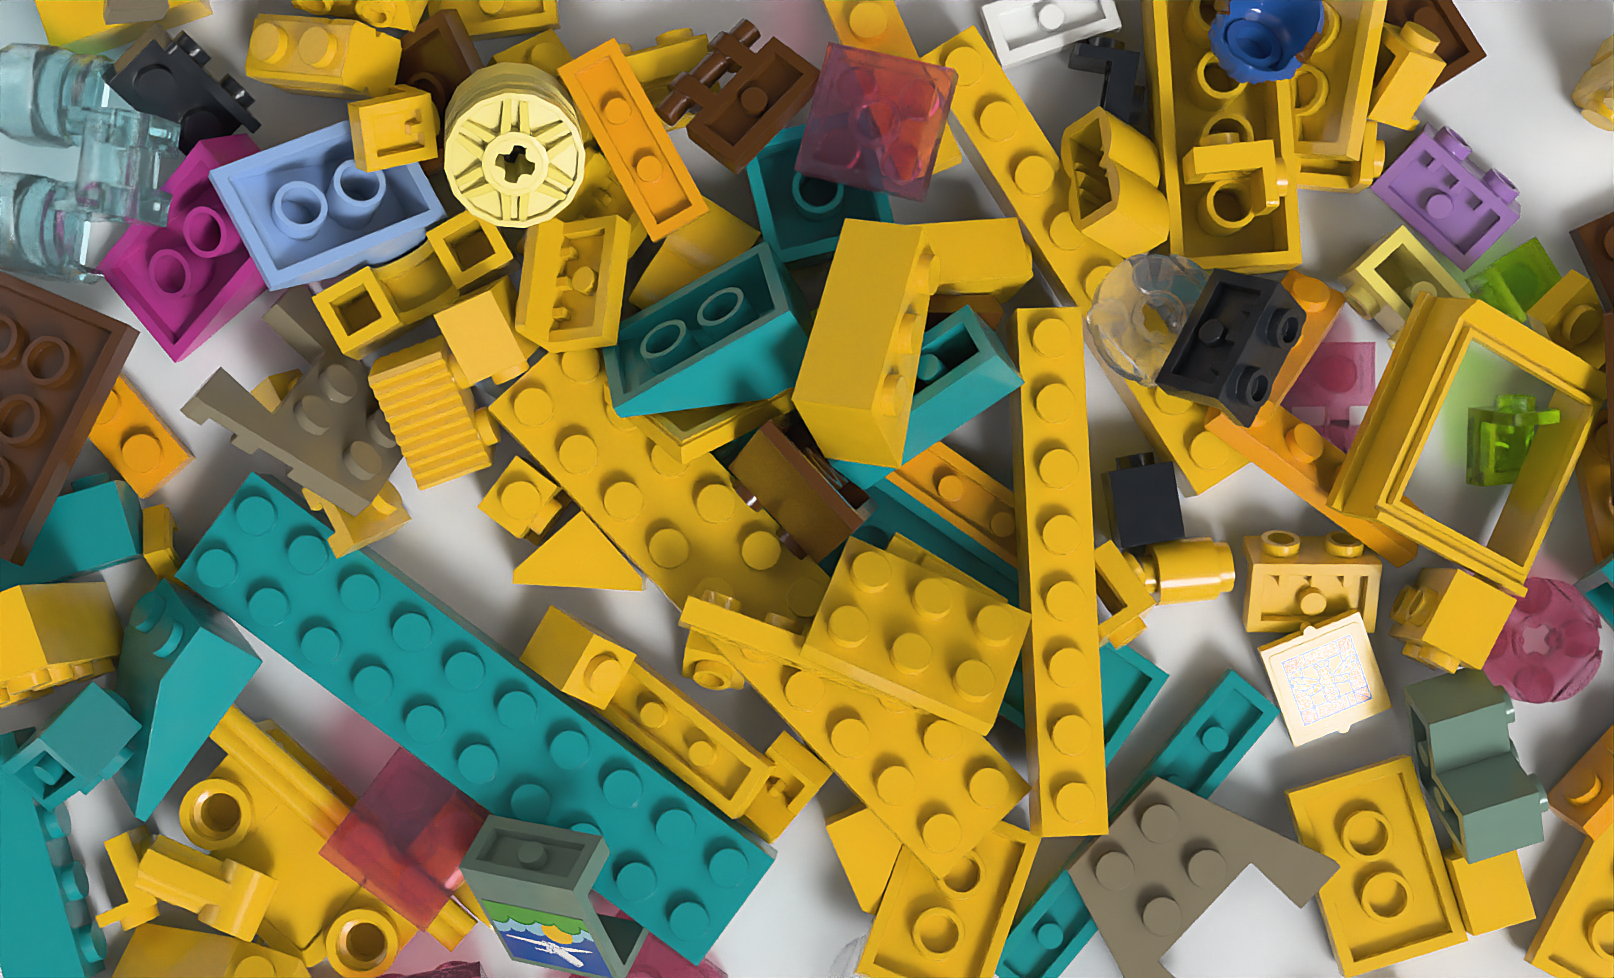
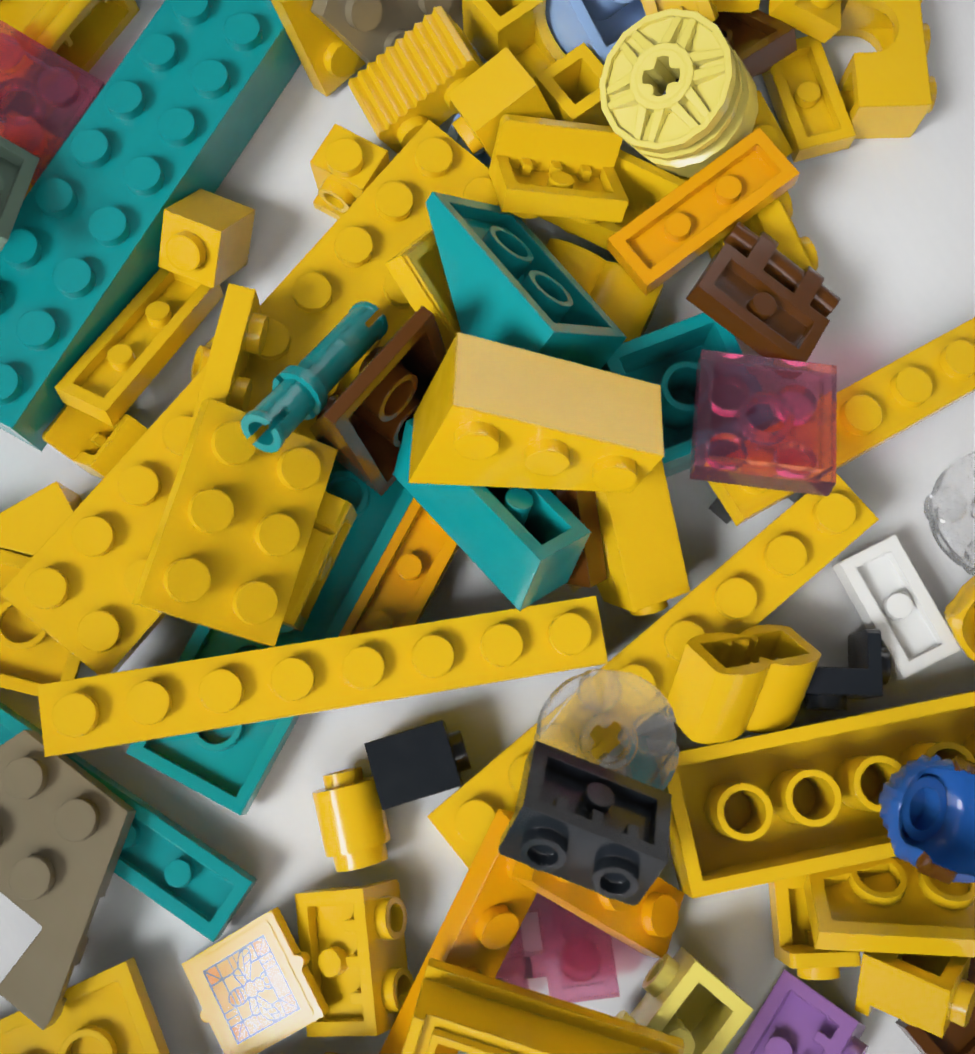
camera: 85 degrees right, 10 degrees down
yellow slope [512,510,647,591] -> none
yellow bracket [1094,539,1156,650] -> none
yellow bracket [1182,133,1288,216] -> none
none -> teal pin [241,301,388,453]

